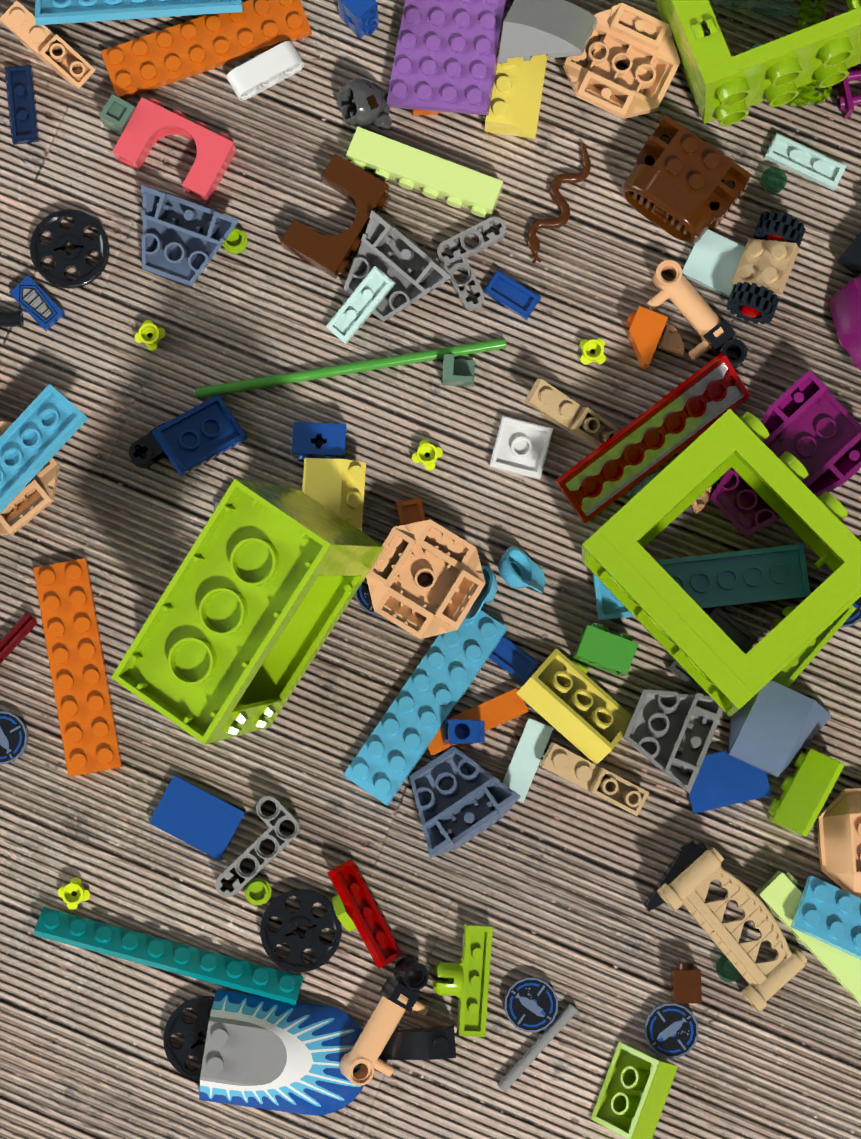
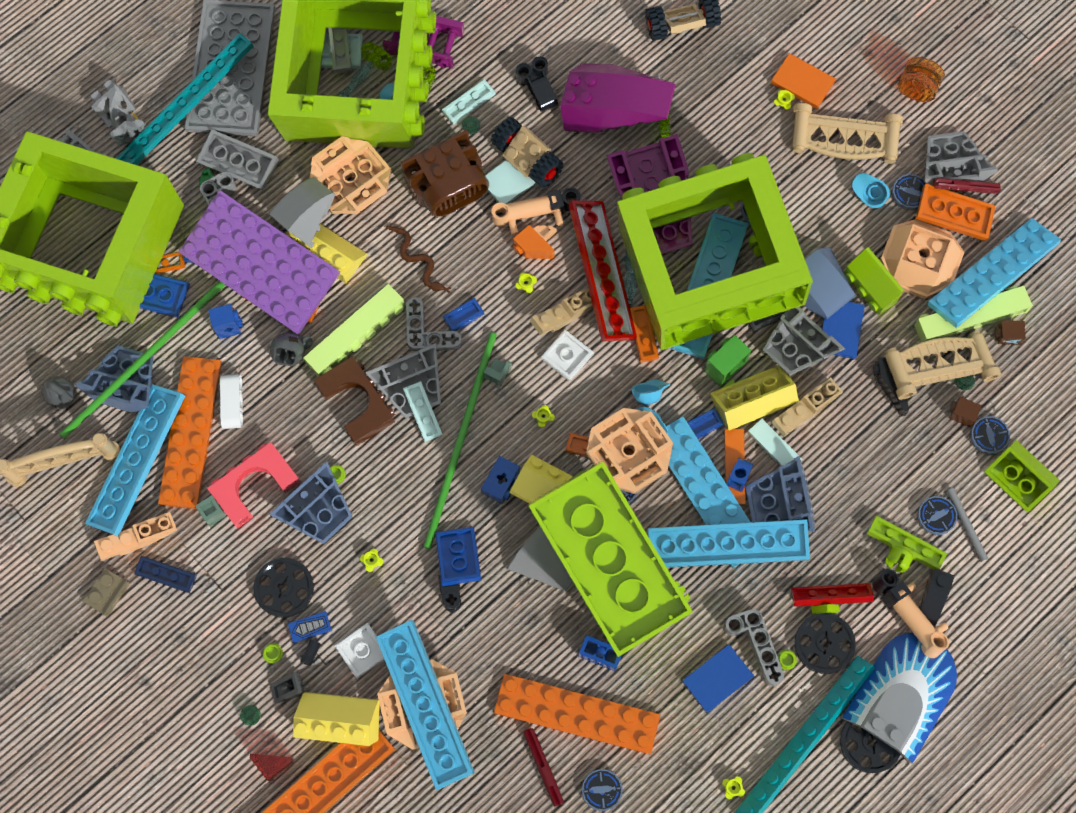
camera: 65 degrees left, 10 degrees down
none -> white tile [335,623,385,679]
none -> orange tile [630,305,659,363]
none -> medium azure plate [648,520,810,568]
none -> reddish brown brick [994,320,1026,345]

